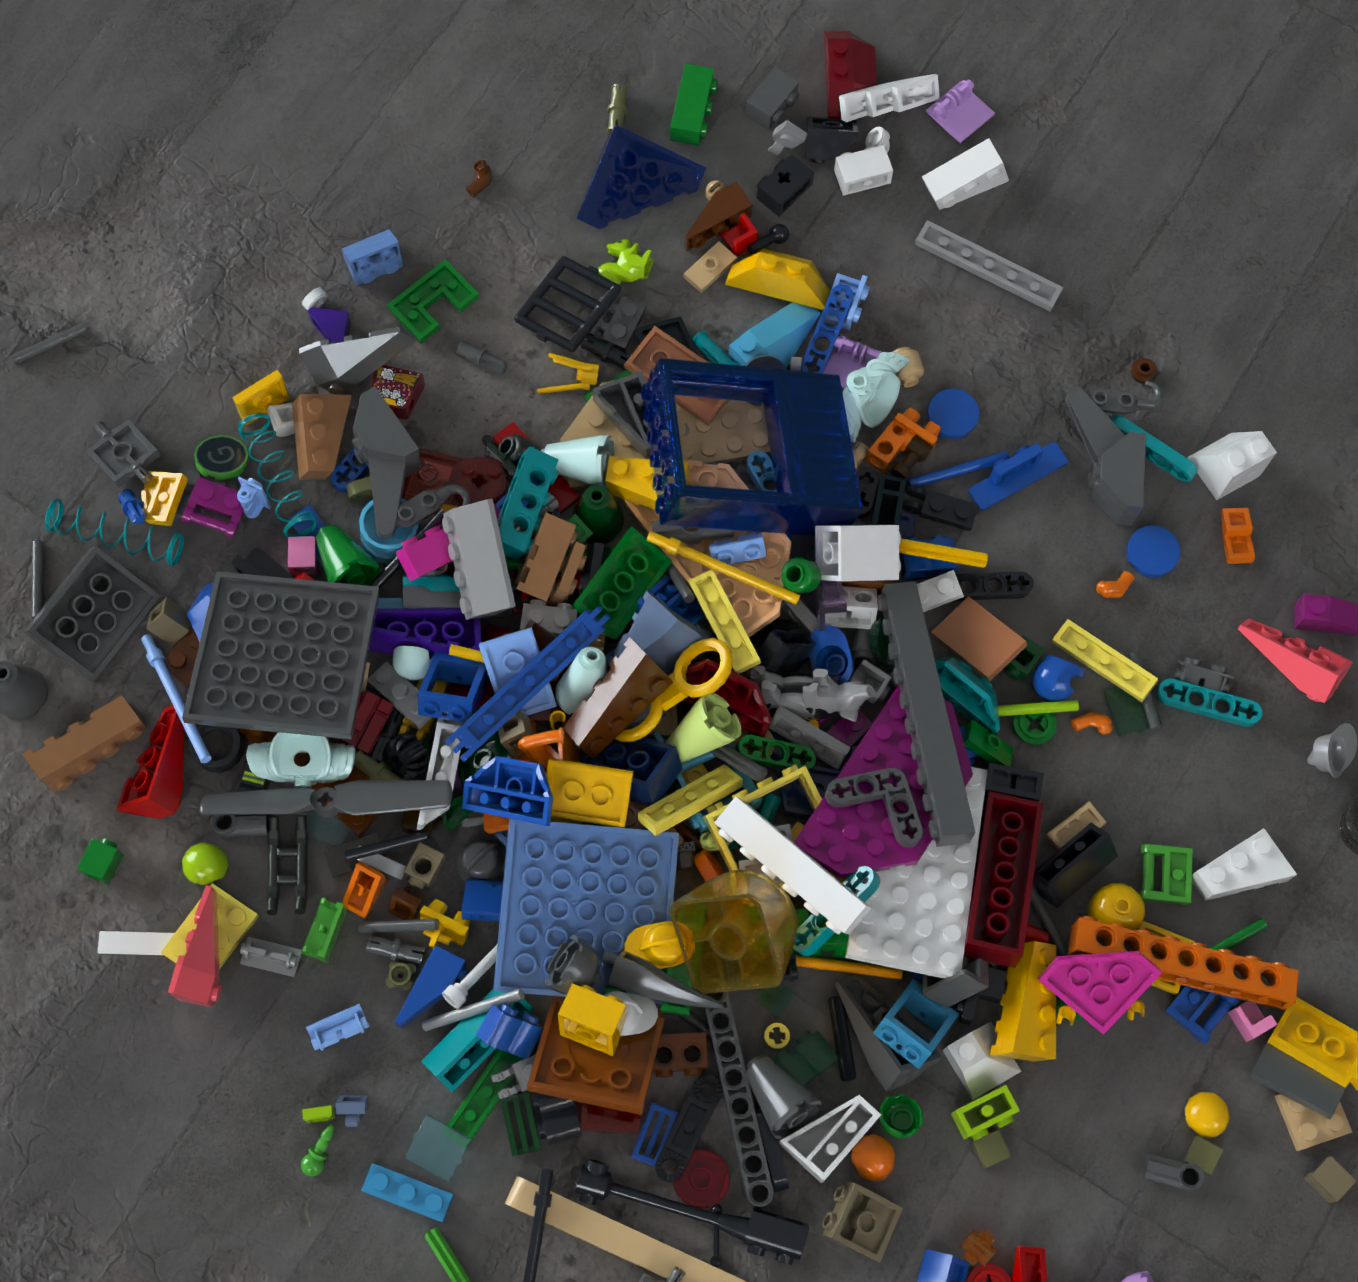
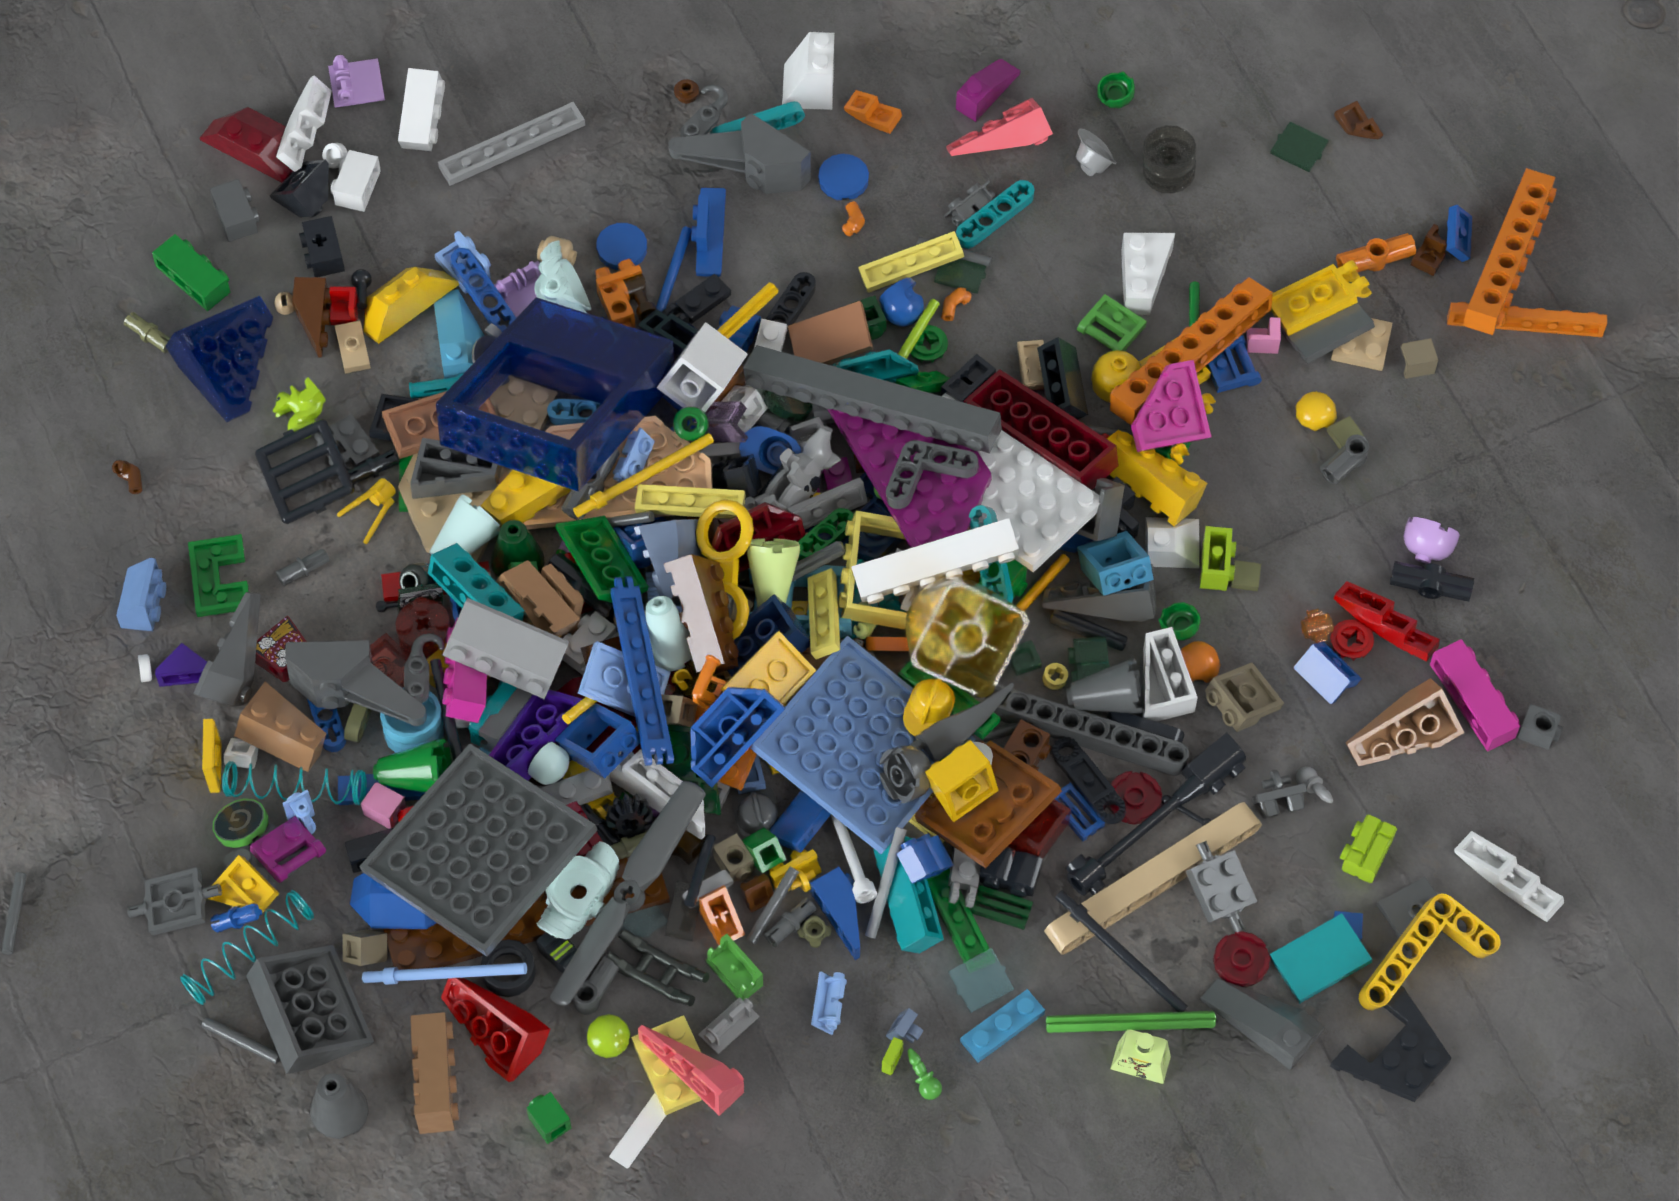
camera: 55 degrees left, 10 degrees down
light grey plate [768,120,808,156] -> none
none -> green brick [742,828,786,873]

